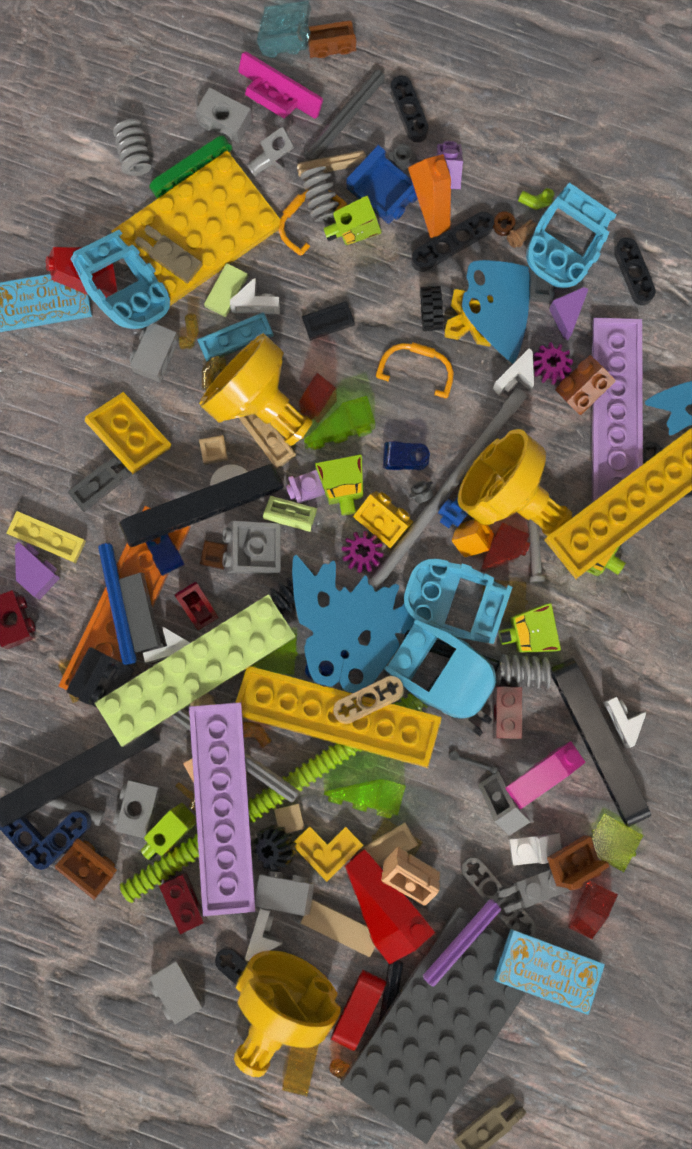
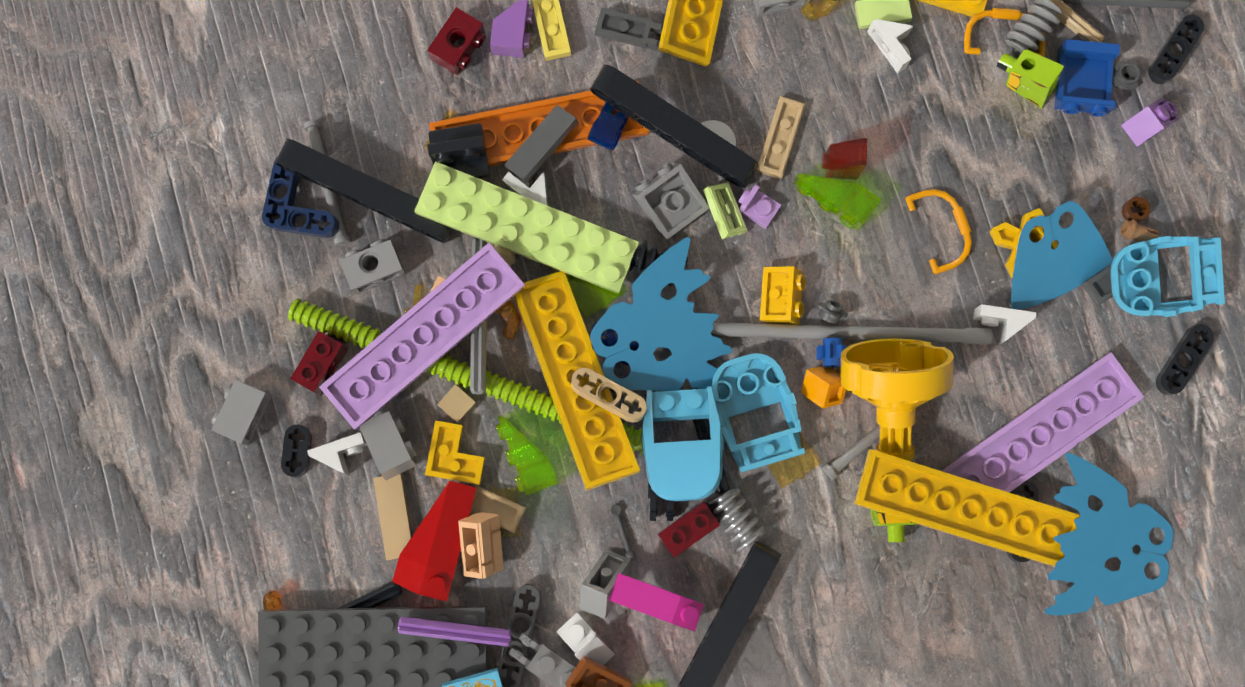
camera: 55 degrees right, 0 degrees up
dark orange bracket [55,838,117,900] -> none
blue axle [98,543,137,665] -> none
lime torso [141,802,197,860] -> none
dark red slope [174,581,219,631] -> none
medium azure tile [197,312,274,363] -> none
yellow piece [199,333,313,446] -> none
tan tile [199,435,228,465] -> none
reddish brown tile [199,540,227,570] -> none
clear yellow arm [202,356,226,390] -> none
yellow piece [234,950,341,1077] -> none
black gear [253,825,297,871] -> none
clear yellow tile [282,1045,319,1096] -> none
black tile [302,301,355,341] -> none
lime torso [315,454,363,516] -> none
red beam [330,969,386,1051] -> none
magenta gear [342,531,384,573] -> none
clear blue piece [383,441,430,471] -> none
orange slope [408,154,451,238] -> none
black beam [411,212,494,272] -> none
black tyre [420,286,443,331] -> none
clear red slope [480,522,531,572] -> none
lime torso [498,603,561,652] -> none
lime arm [518,188,555,210] -> none
magenta gear [533,342,573,385] -> none
medium lavender slope [549,287,588,340] -> none
dark orange bracket [555,355,616,415] -> none
white slope [603,697,646,748] -> none

